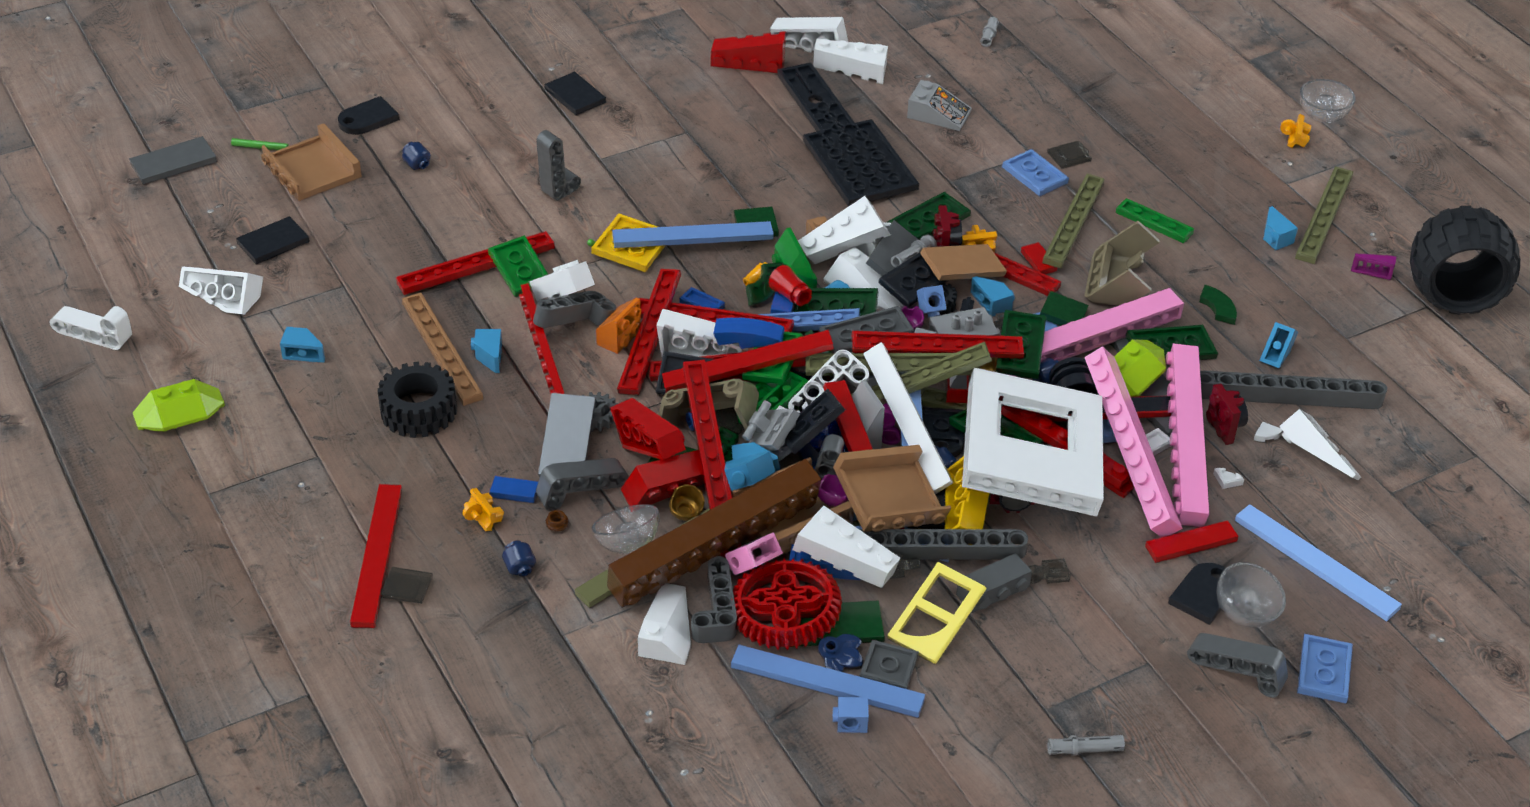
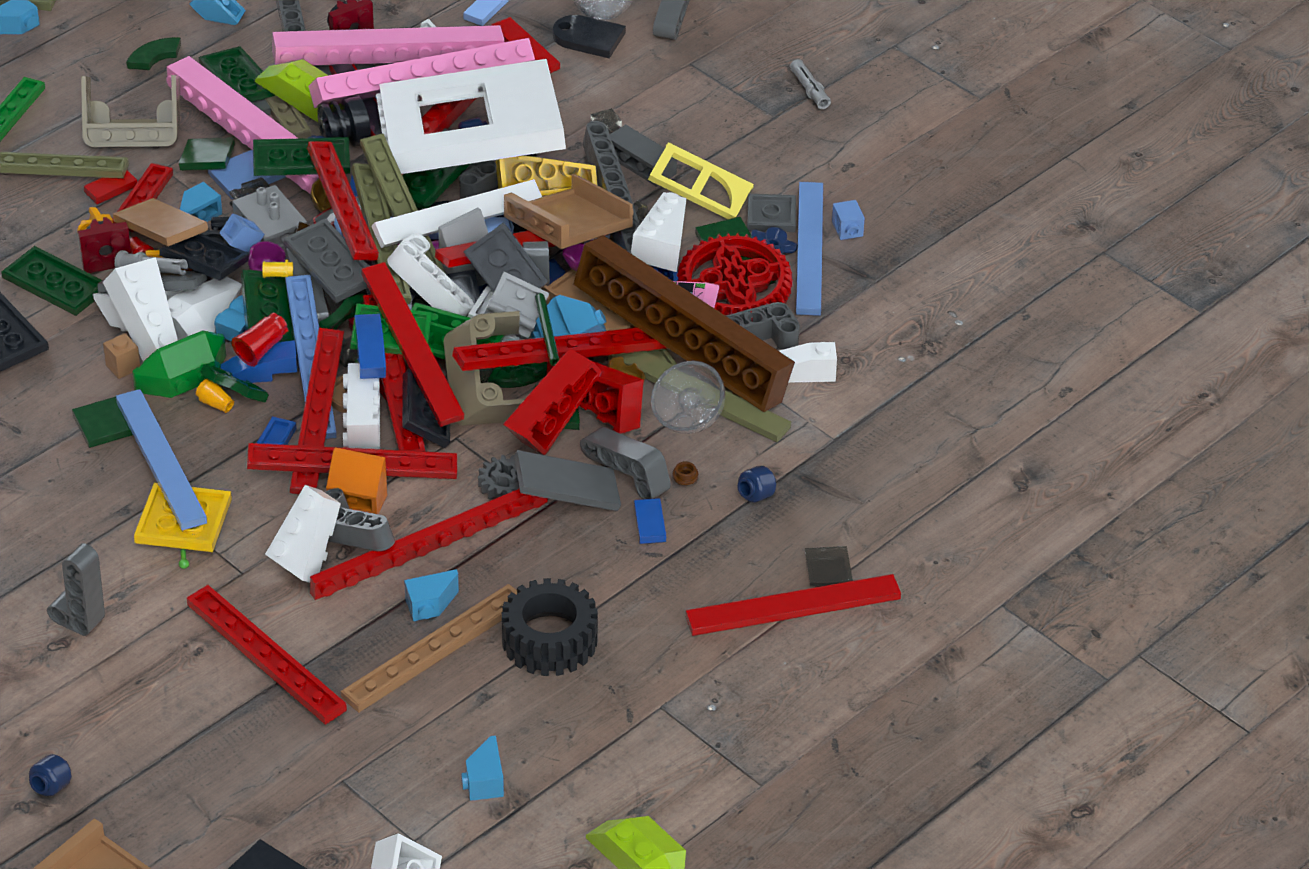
camera: 105 degrees left, 0 degrees up
light orange hips [462,488,504,532] -> none
green tile [488,235,548,297] -> none
none -> yellow pin [263,260,293,278]
none -> dark green piece [535,293,560,366]

